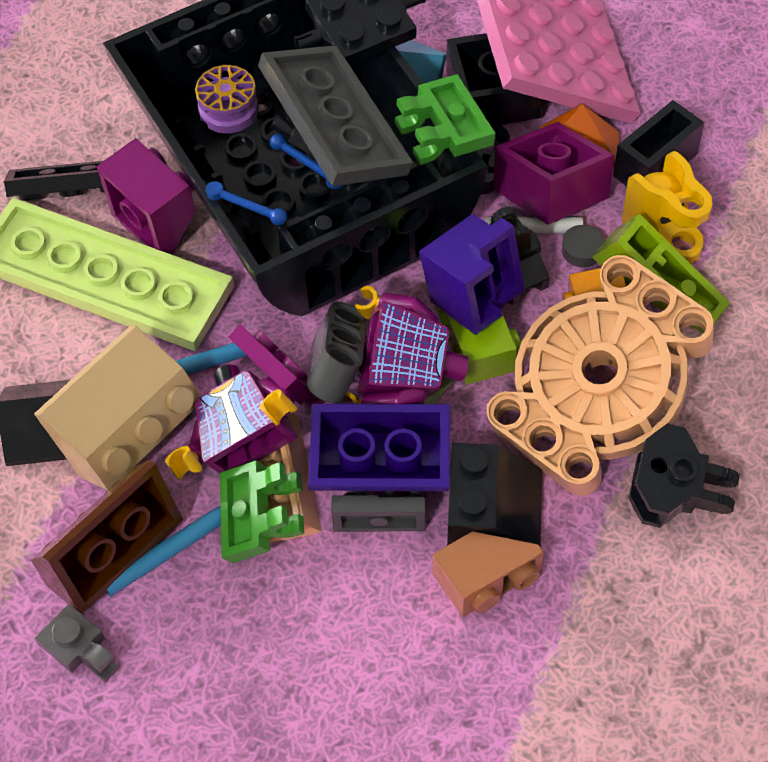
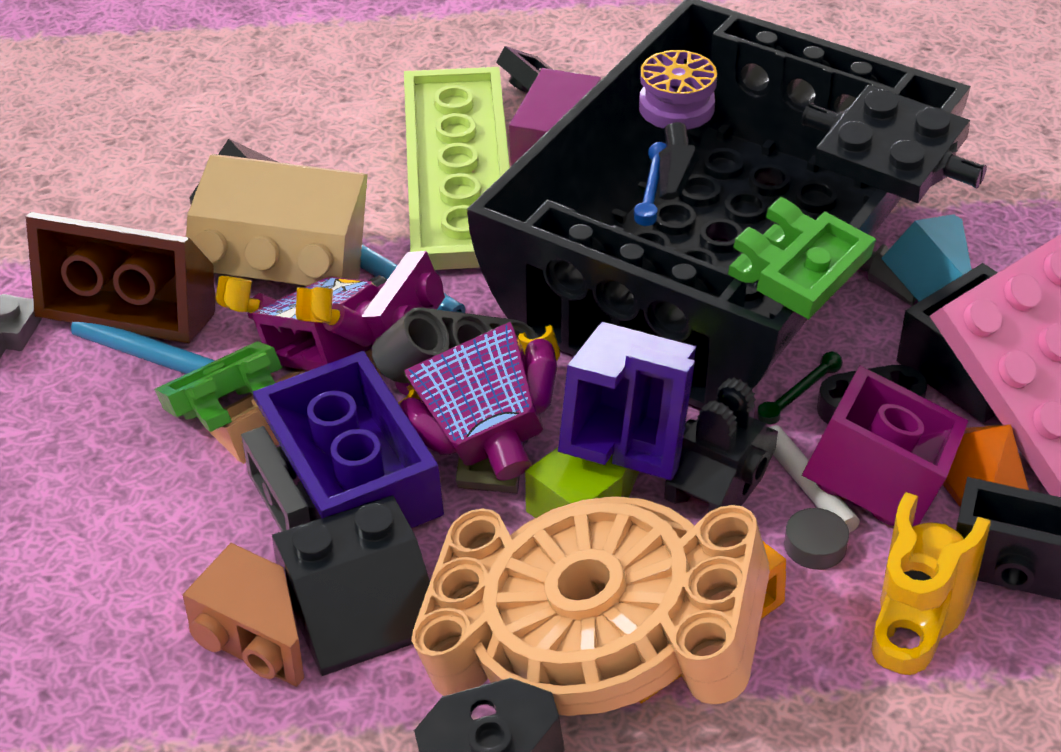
camera: 60 degrees right, 15 degrees down
blue hinge [206,181,287,225] -> none
dark grey plate [258,45,413,186] -> none
lime slope [592,214,730,333] -> none

